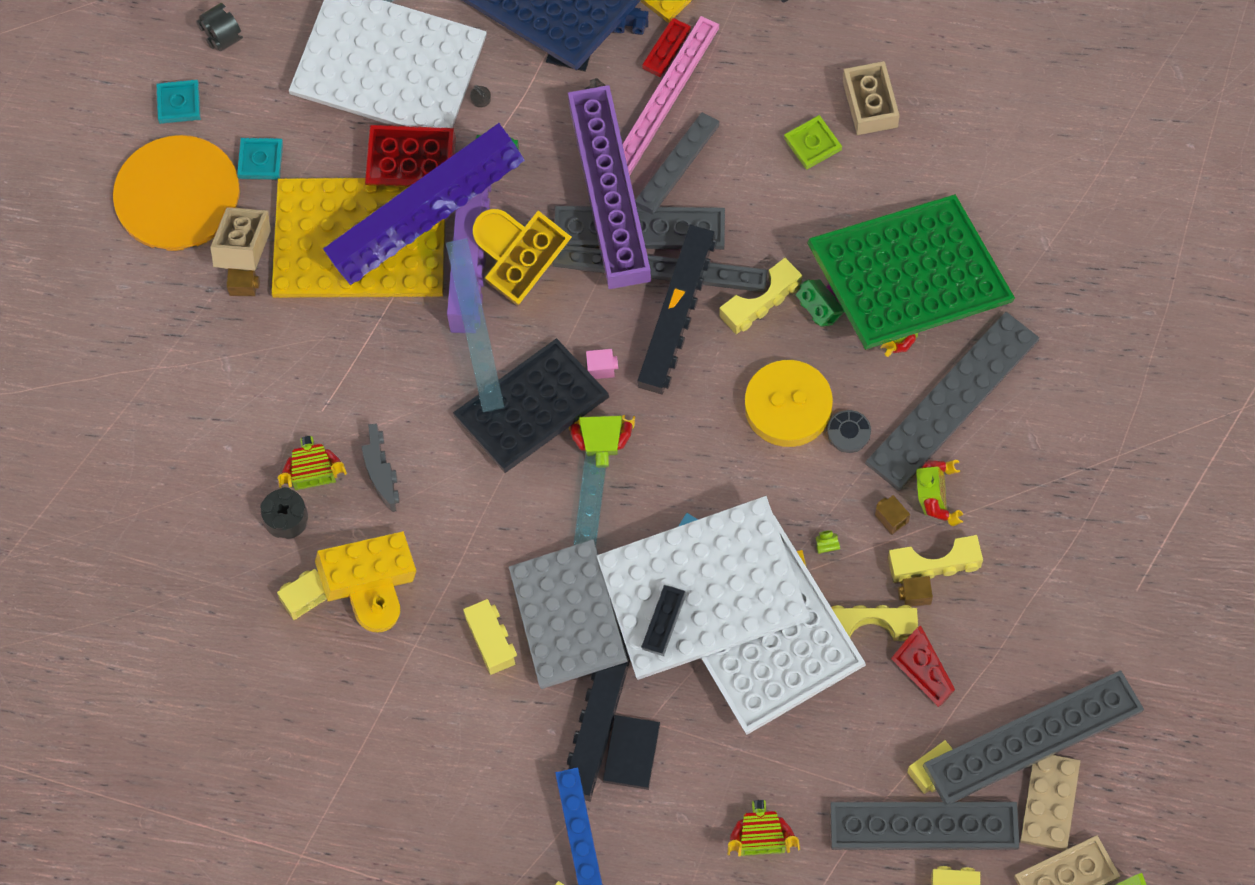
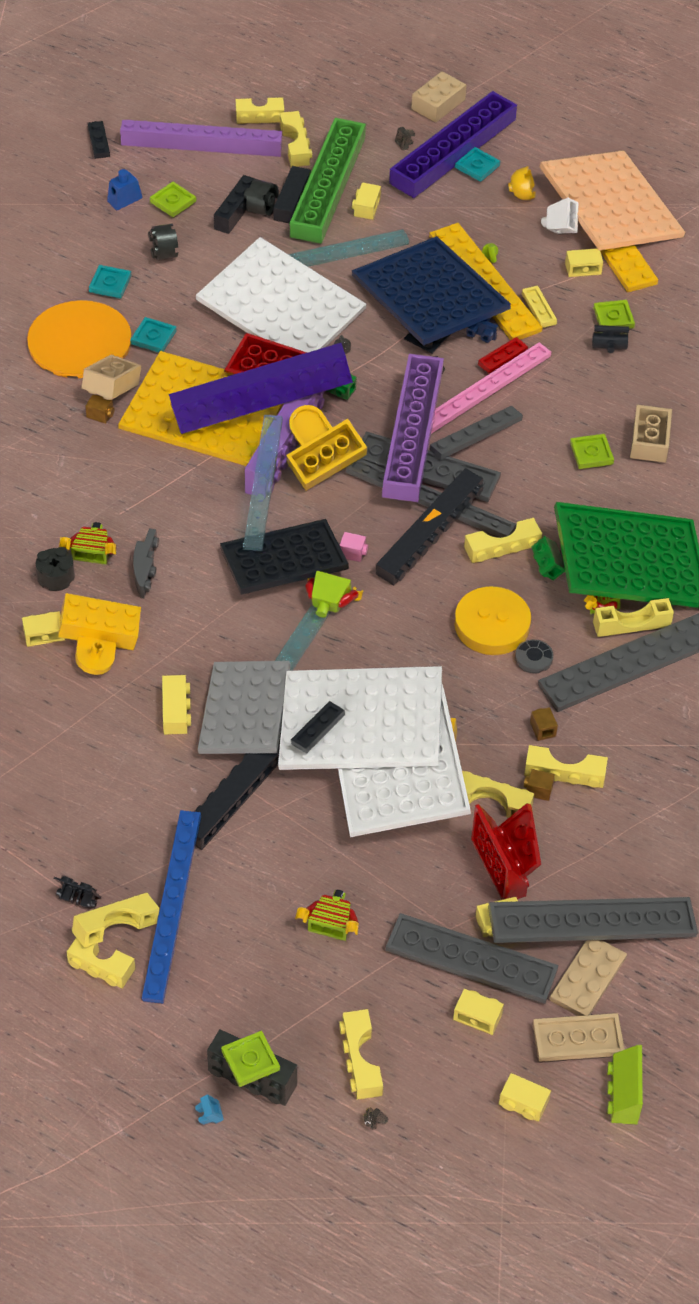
camera: 15 degrees right, 15 degrees down
black tile [603,715,660,790] -> none
lime plate [815,530,840,554] -> none
torso [916,460,963,526] -> none
none -> red slope [471,804,529,900]
none -> light yellow arch [593,598,674,637]

